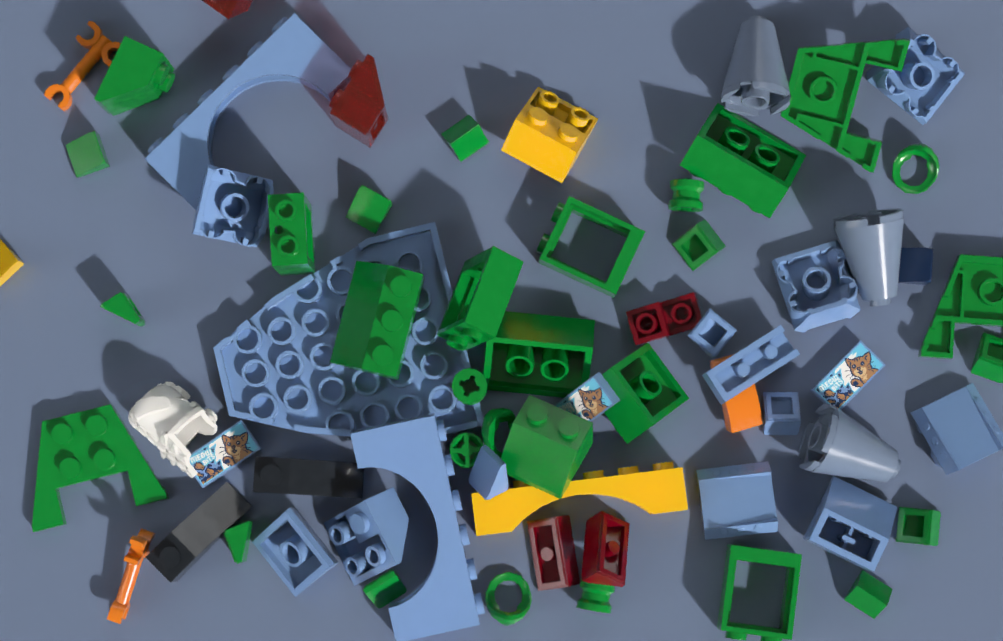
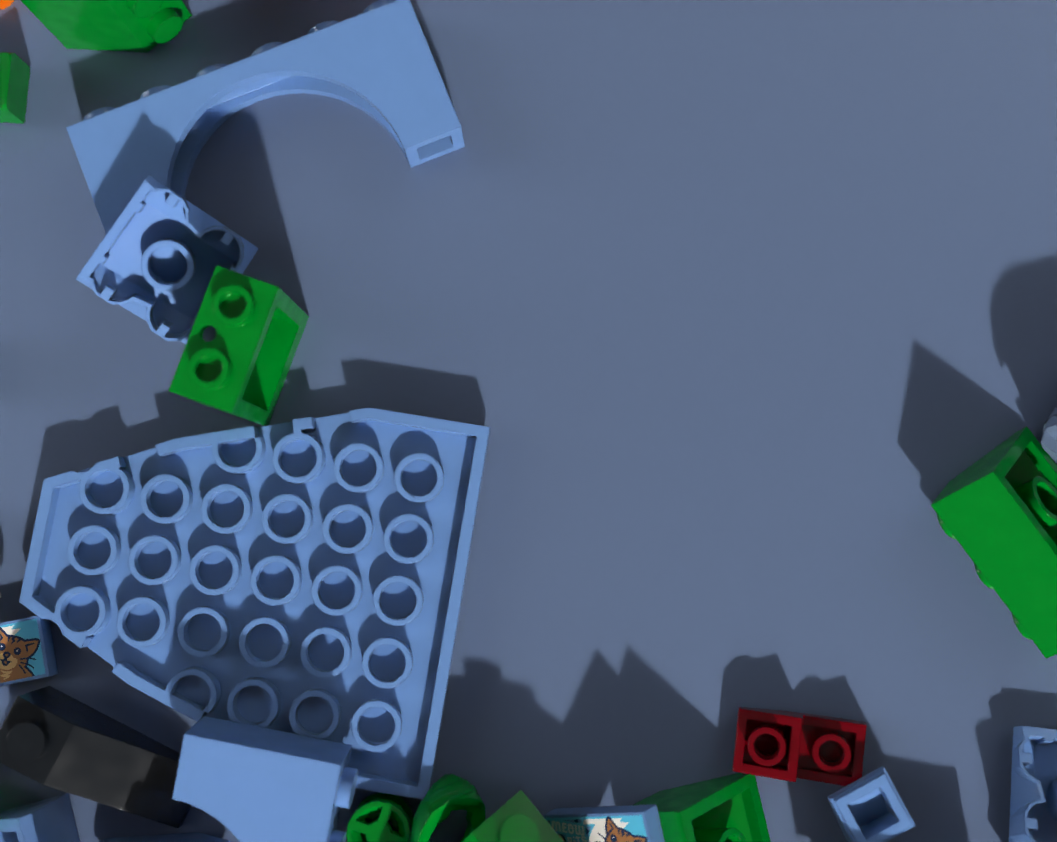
camera: 25 degrees right, 0 degrees up
clear red slope [329,54,389,148] -> none
green slope [330,261,425,380] -> none
green slope [346,184,393,234] -> none
green window [437,246,523,351] -> none
green slope [441,115,489,162] -> none
green wheel [452,368,487,405] -> none
green slope [483,311,595,398] -> none
yellow slope [501,87,598,183] -> none
green window [536,196,645,298] -> none
green wheel [668,179,705,212] -> none
green slope [672,220,725,271] -> none

